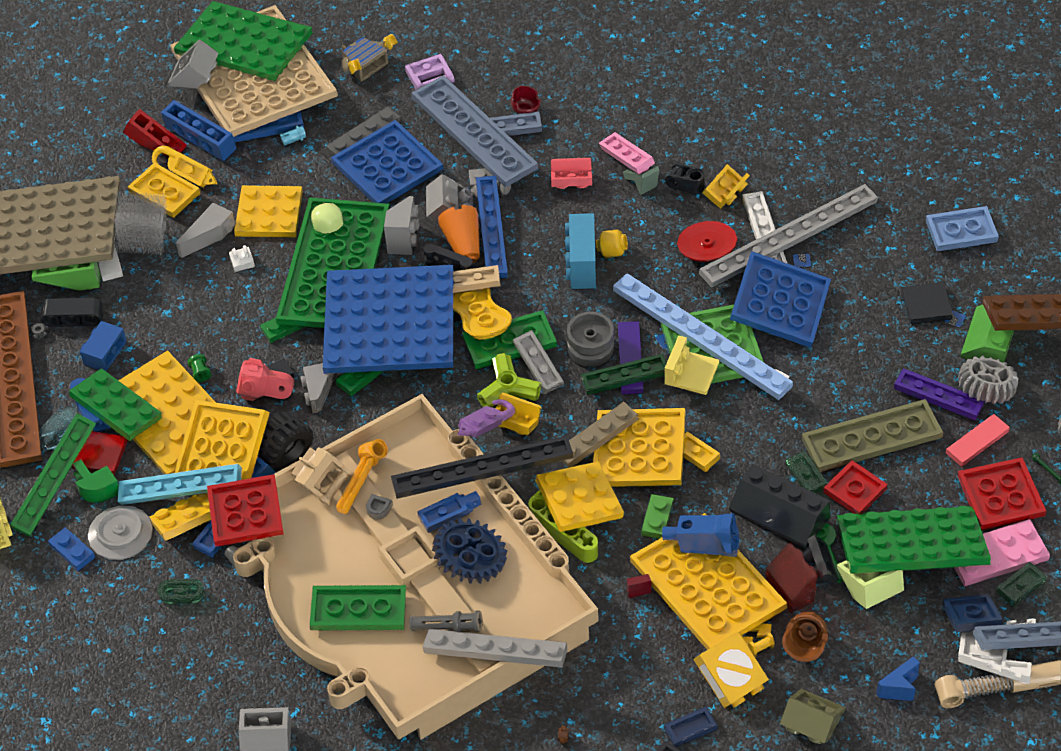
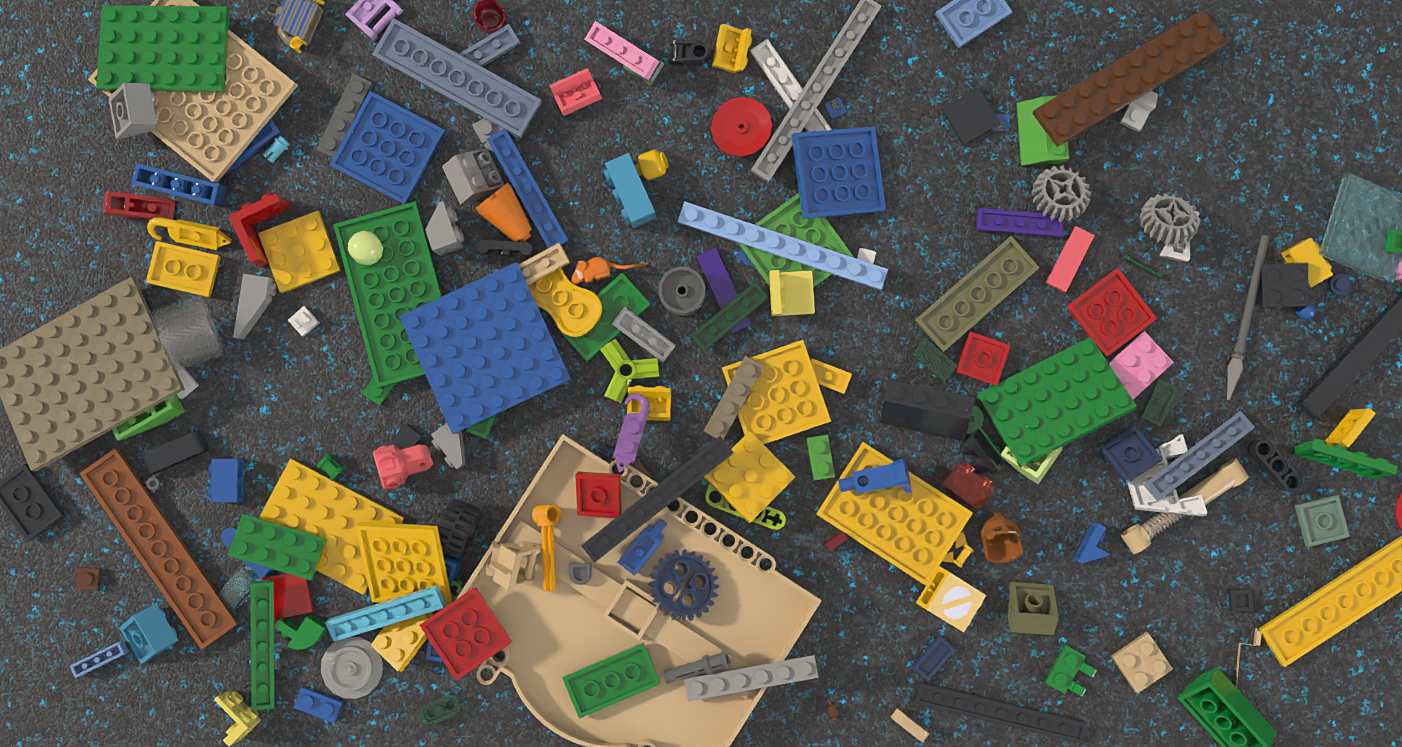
camera: 25 degrees left, 35 degrees up
none -> red bracket [228,193,291,268]
none -> orange animal [571,257,649,285]
none -> red plate [575,471,622,518]

